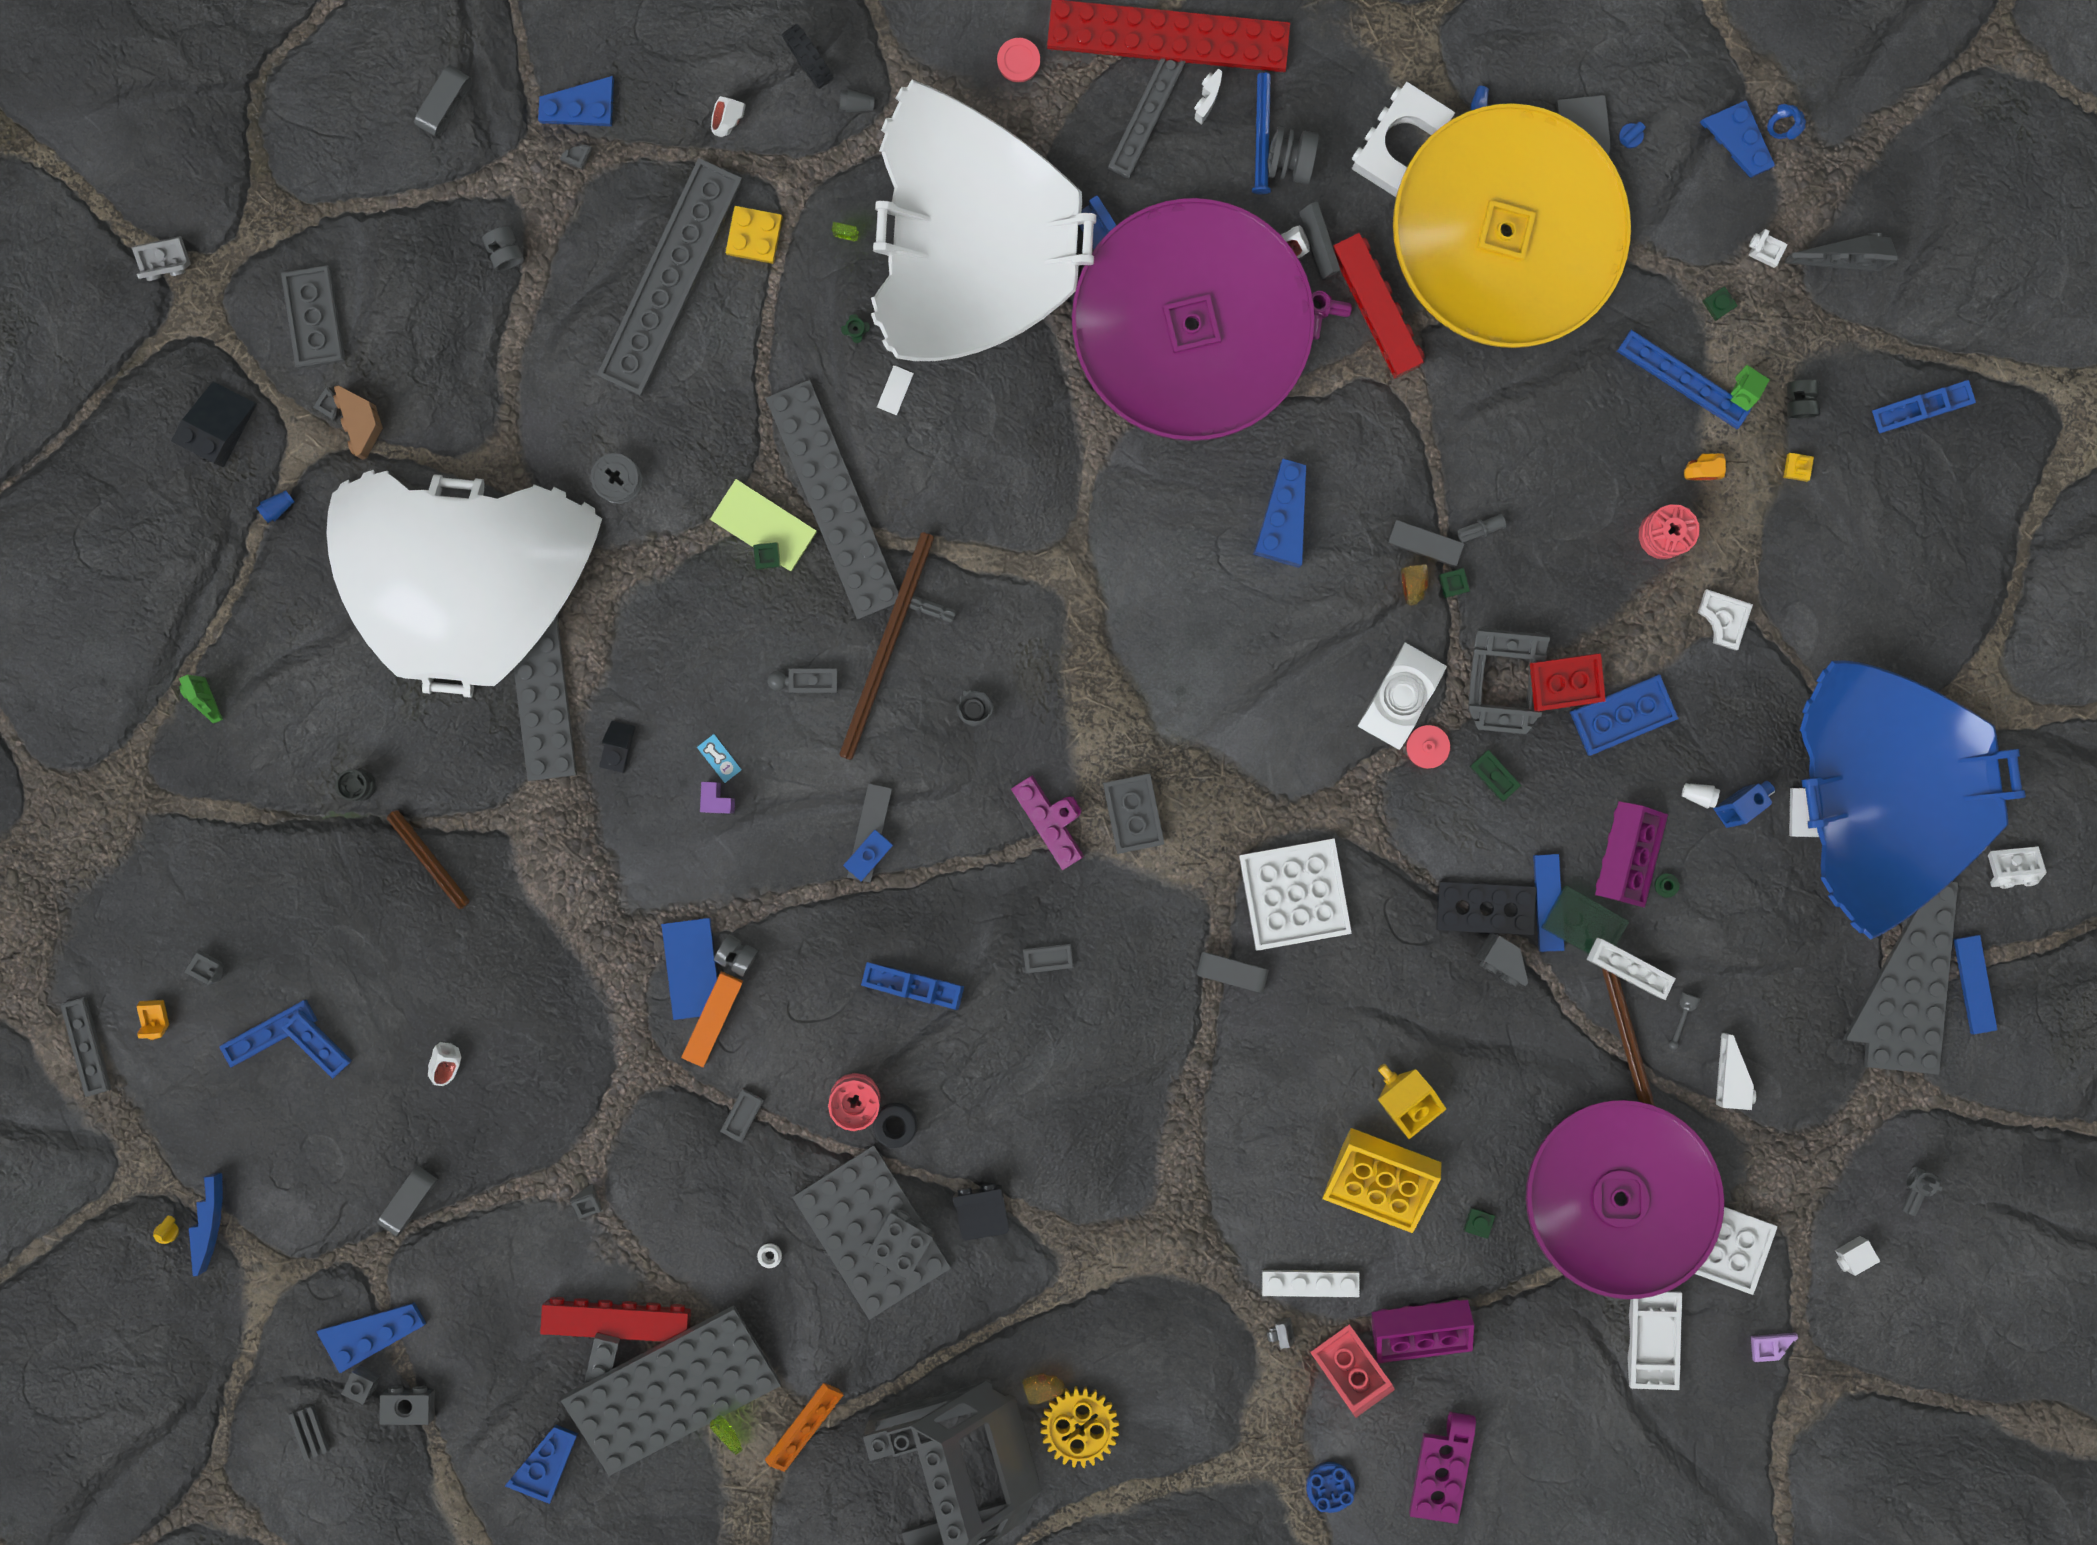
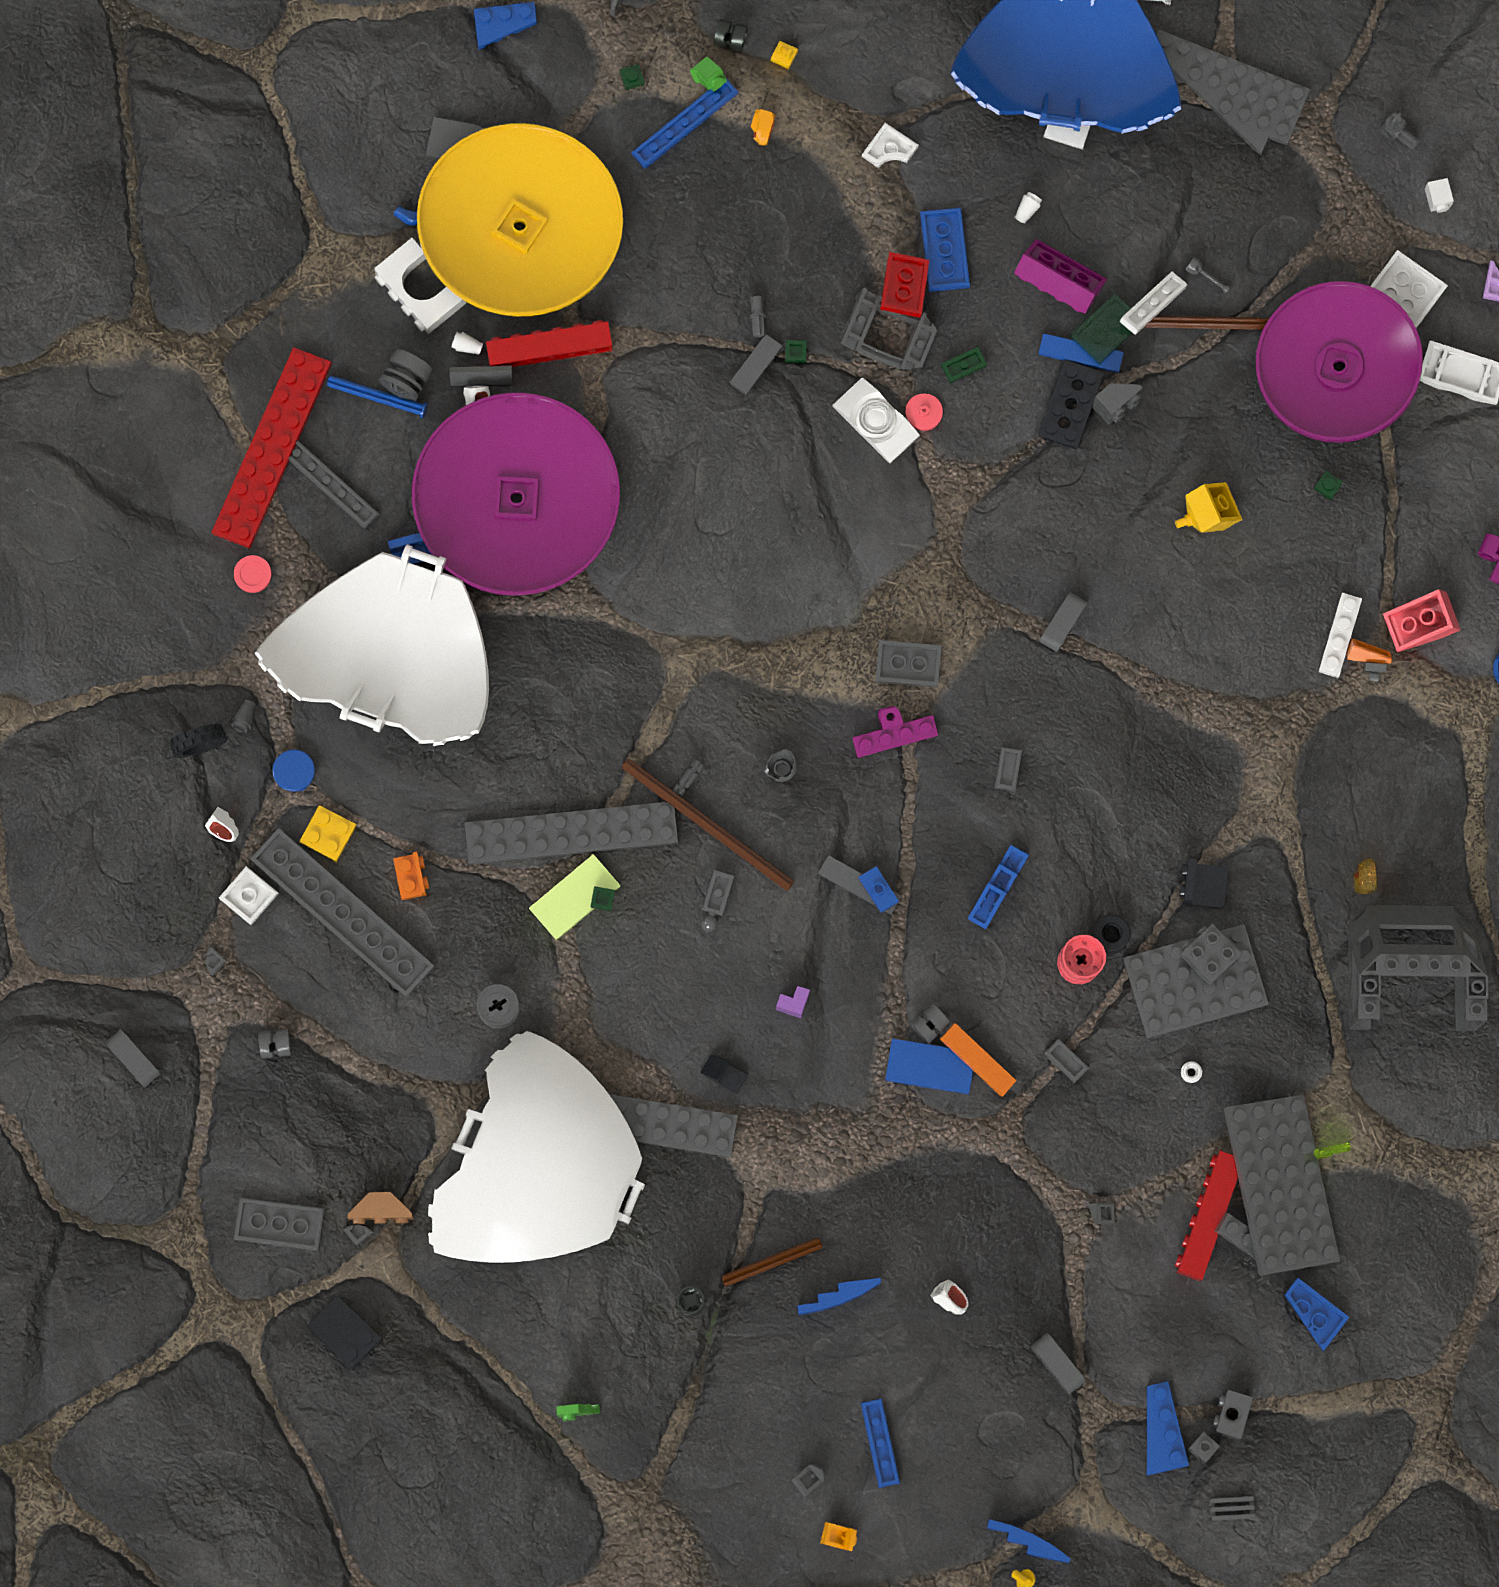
camera: 75 degrees left, 10 degrees down
light grey bracket [132,236,191,281] -> none
blue cone [256,490,294,523] -> none
blue tile [280,1010,352,1079] -> none
blue wing [538,76,614,126] -> none
medium azure sticker [697,734,742,783] -> none
orange plate [765,1383,843,1472] -> none
clear neon green tile [831,222,859,241] -> none
dark green plate [841,314,870,343] -> none
white sticker [877,366,914,415] -> none
yellow gear [1041,1386,1119,1468] -> none
white slope [1194,69,1222,125] -> none
white plate [1239,838,1352,951] -> none
blue wedge [1253,459,1306,568] -> none
magenta axle [1312,291,1352,340] -> none
yellow slope [1323,1128,1441,1233] -> none
magenta slope [1372,1300,1474,1363] -> none
clear yellow rock [1401,564,1429,606] -> none
blue plate [1619,122,1645,148] -> none
coral wheel [1639,504,1699,559] -> none
dark green plate [1654,873,1679,898] -> none
blue torso [1713,781,1775,828] -> none
white slope [1716,1033,1756,1110] -> none
white bracket [1748,229,1787,268] -> none
blue tile [1953,935,1997,1034] -> none
none -> white tile [219,866,279,925]
none -> blue tile [273,750,315,792]
none -> orange bracket [393,851,429,900]
none -> white cone [451,332,483,355]
none -> blue slope [797,1278,881,1316]
none -> orange slope [1346,639,1392,664]

